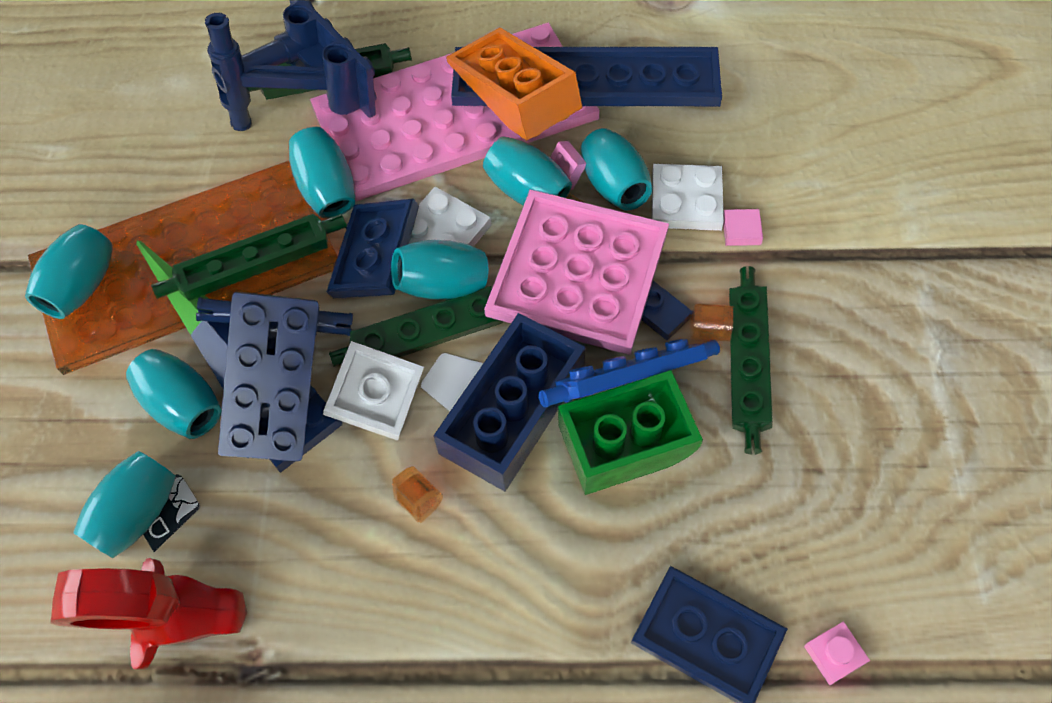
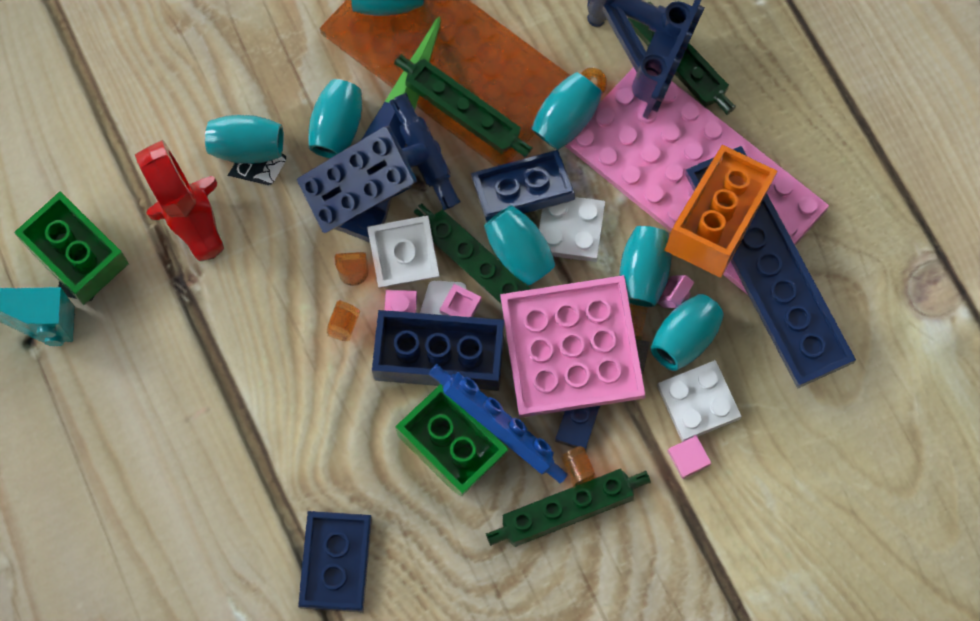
camera: 65 degrees right, 10 degrees up
none -> clear orange brick [335,252,369,286]
none -> bright pink plate [385,290,417,313]
none -> bright pink plate [439,284,482,317]

